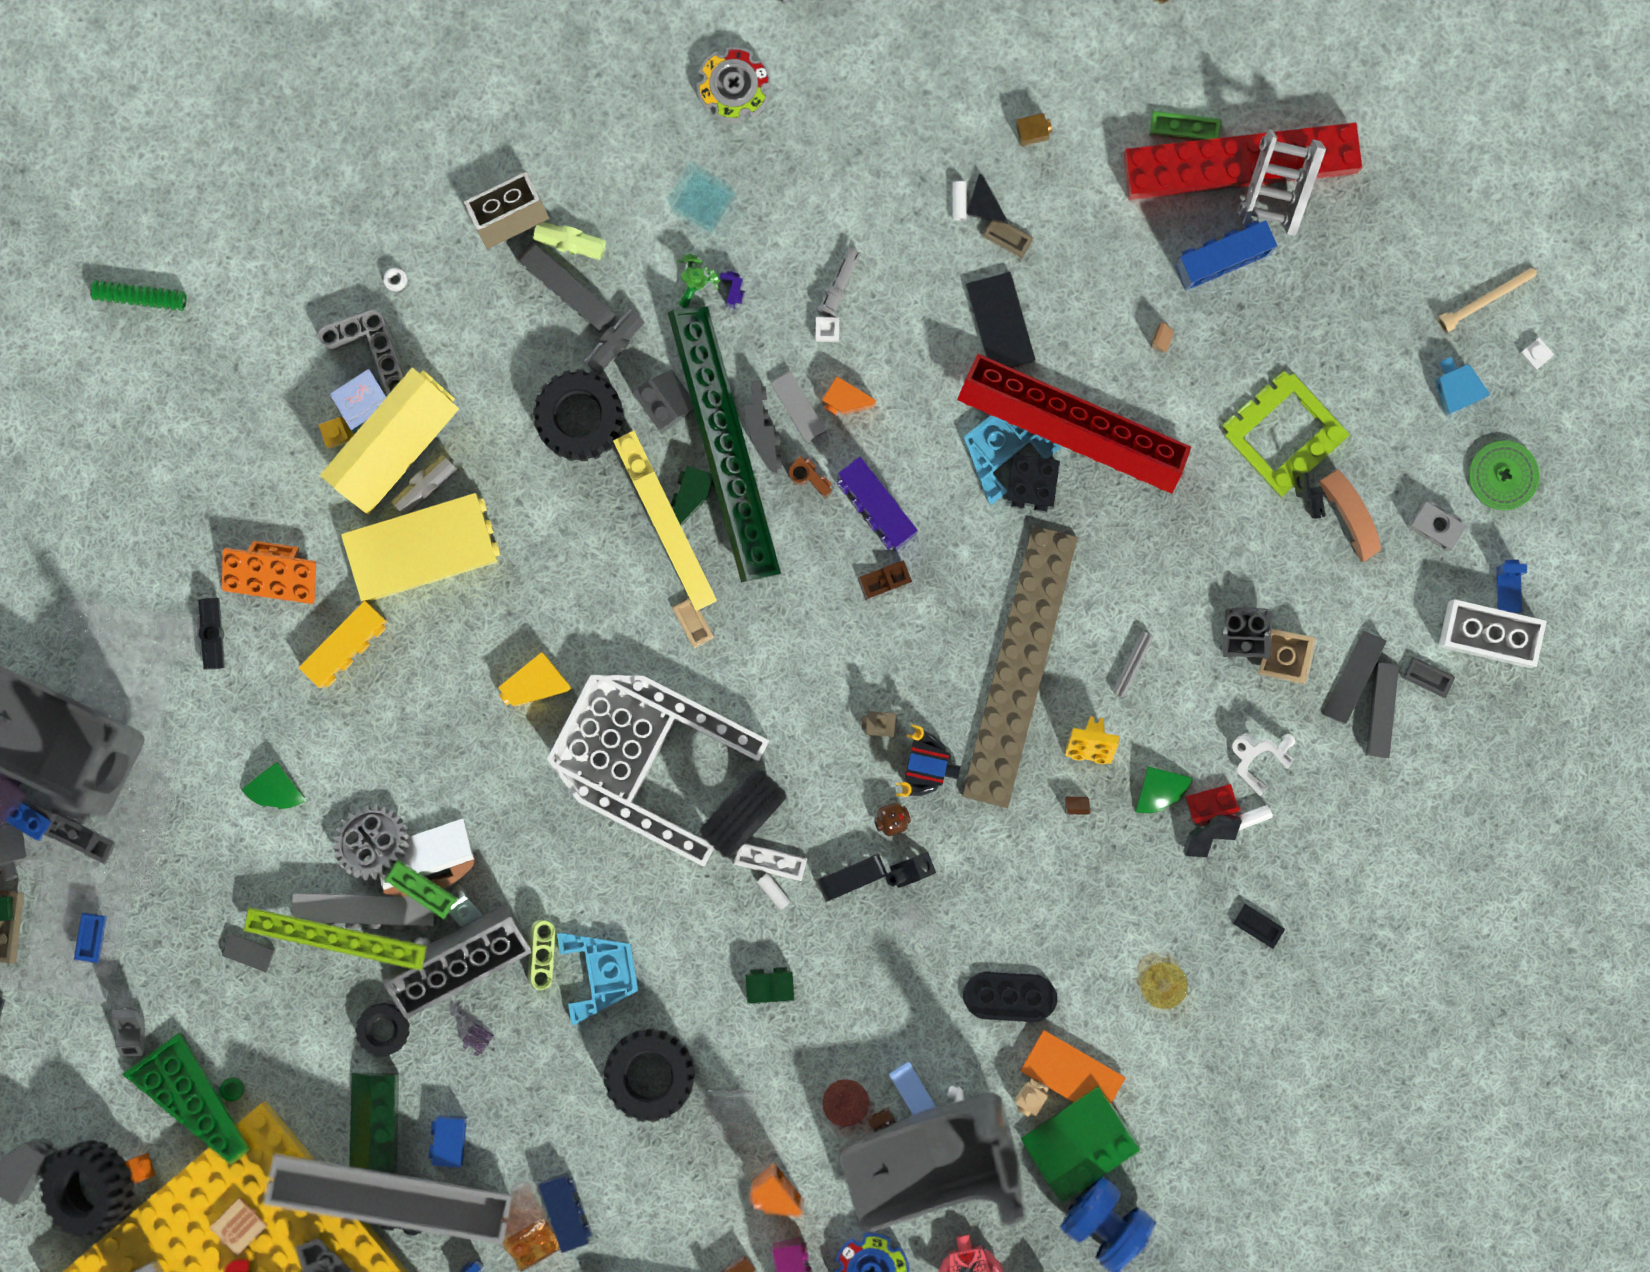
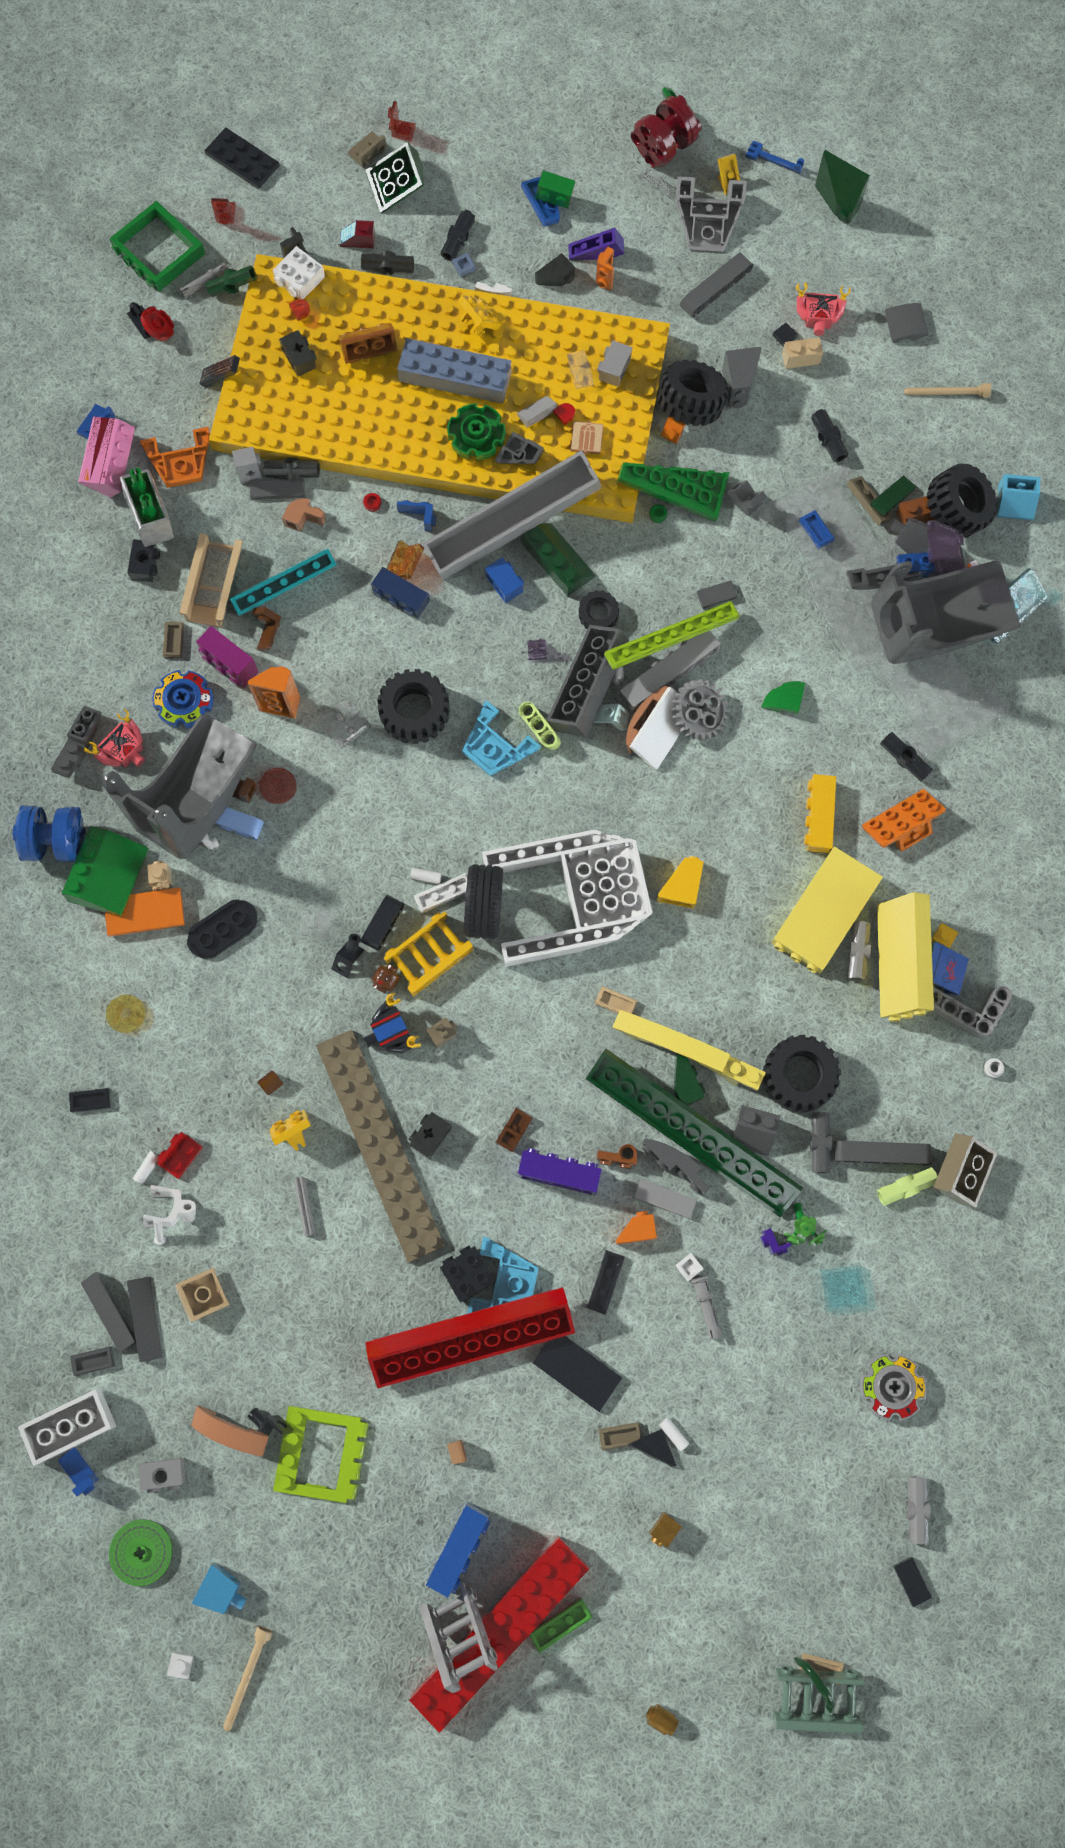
camera: 140 degrees right, 10 degrees down
bright green tile [384,860,458,919] -> none
dark green brick [745,967,794,1004] -> none
green brick [1135,766,1192,813] -> none
black tile [1183,815,1242,857] -> none
dark grey slope [1223,607,1274,659] -> none
none -> yellow fence [384,911,474,997]
none -> pearl dark grey brick [409,1112,452,1160]
none -> black tile [587,1250,625,1315]

